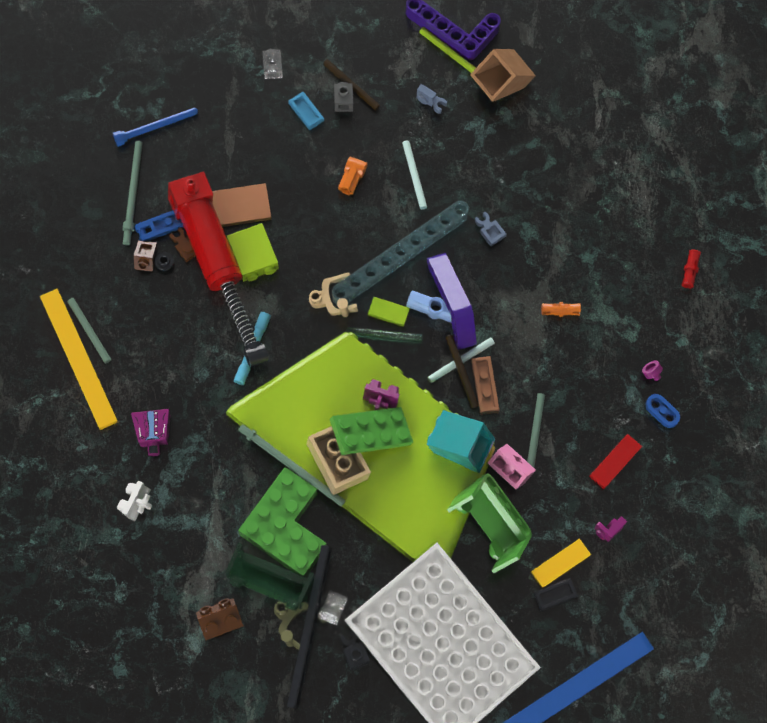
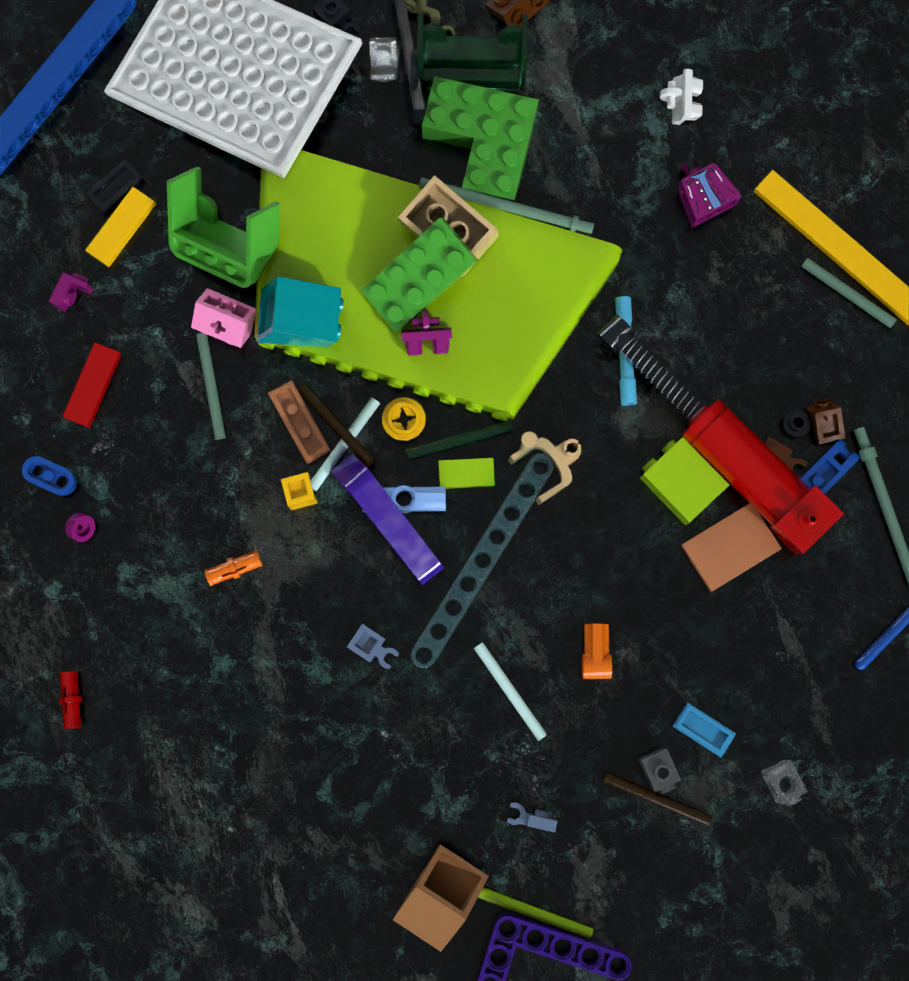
camera: 165 degrees right, 10 degrees up
none -> yellow panel [281,472,318,510]
none -> yellow gear [382,398,426,441]

